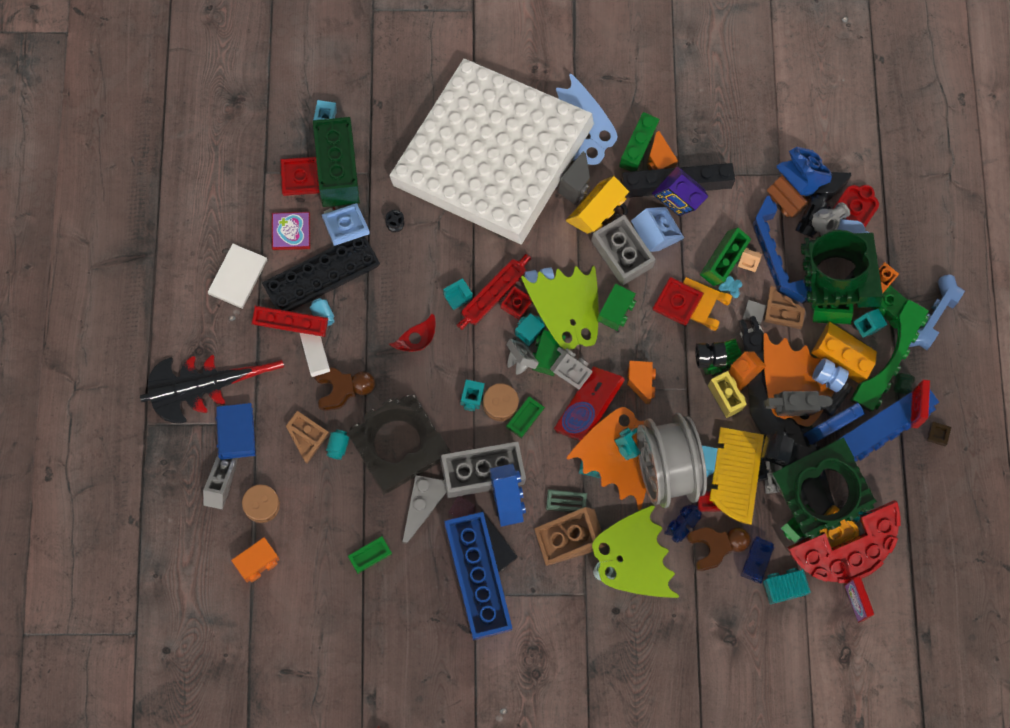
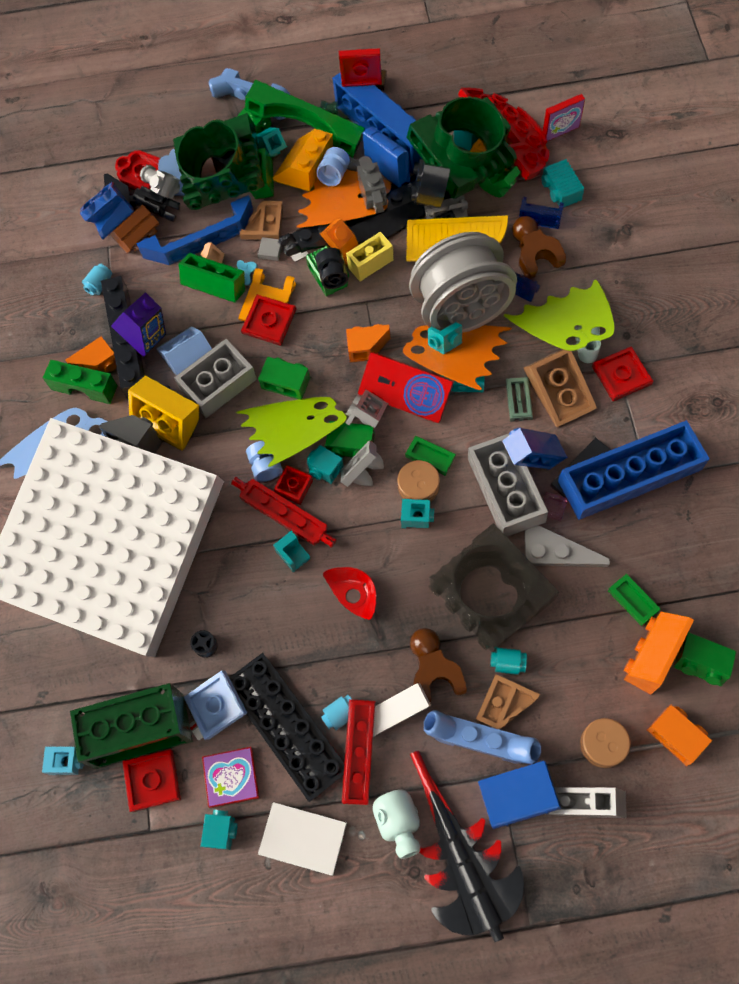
camera: 85 degrees left, 5 degrees down
none -> medium azure brick [82,264,112,295]
none -> teal brick [200,810,238,850]
none -> light aqua piece [373,790,420,859]
none -> medium blue plate [423,710,541,764]
none -> red tile [592,346,653,401]
none -> orange slope [623,612,694,695]
none -> green brick [673,632,736,686]

